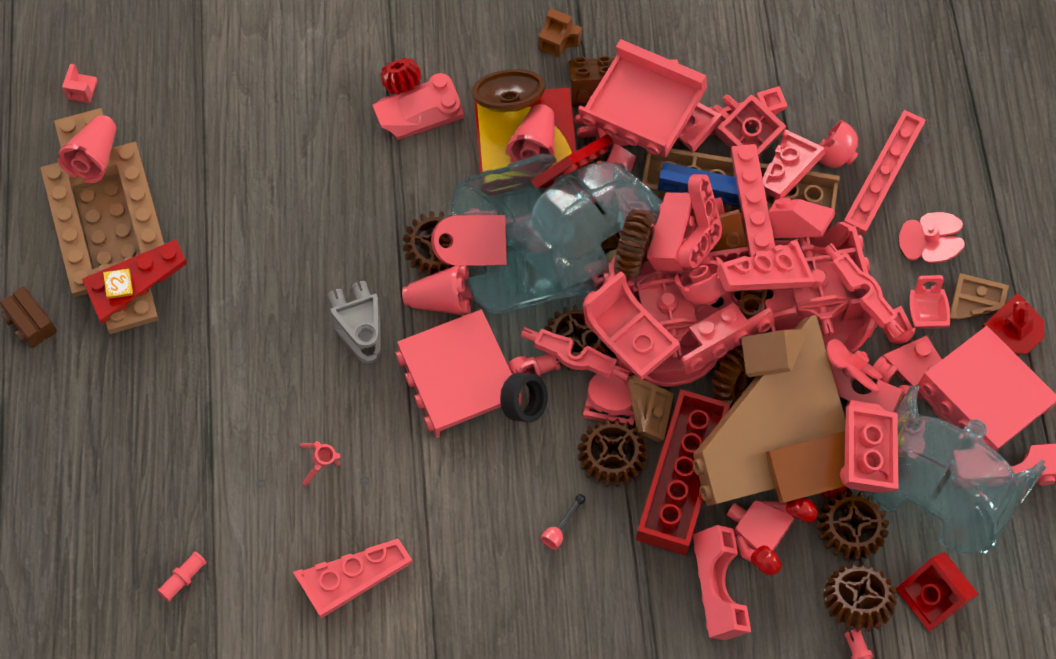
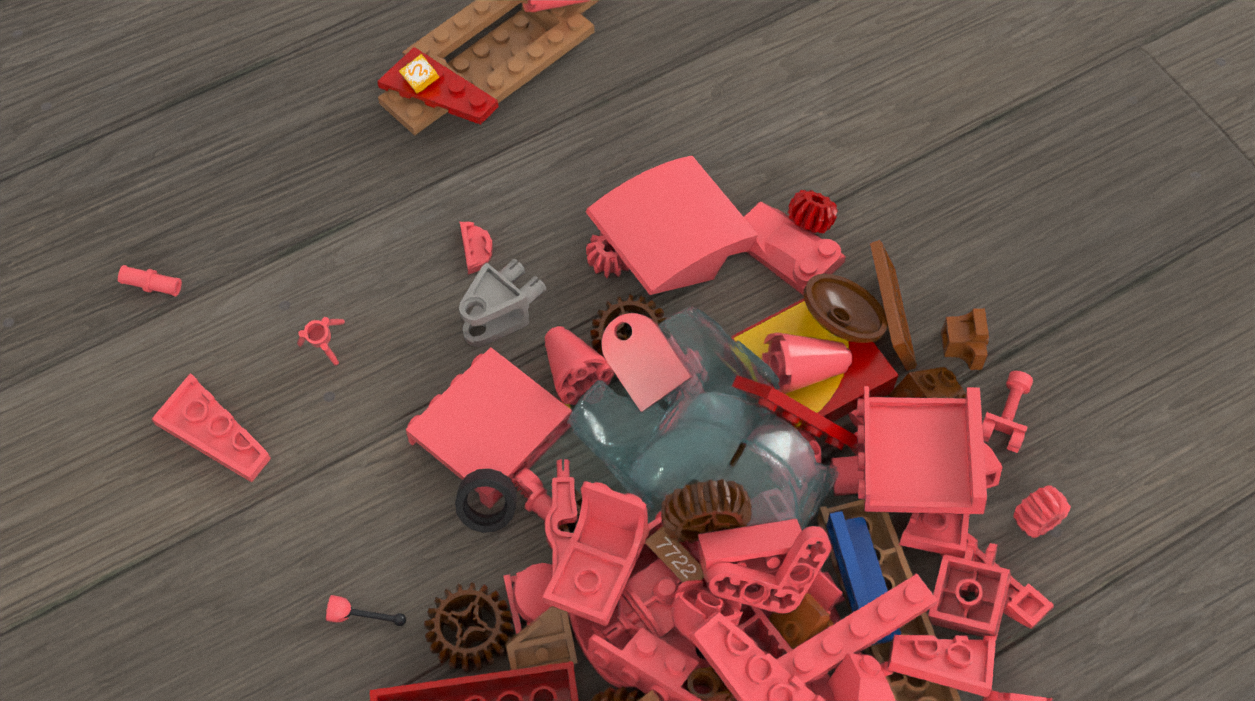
camera: 65 degrees right, 5 degrees down
reddish brown brick [0,287,57,348] -> none
none -> coral tile [460,222,493,275]
none -> coral slope [586,156,758,295]
none -> coral gear [586,232,629,278]
none -> medium nougat sticker [645,527,704,582]
none -> dark orange tile [870,240,917,371]
none -> coral bar [982,371,1033,453]
none -> coral gear [1013,485,1071,538]

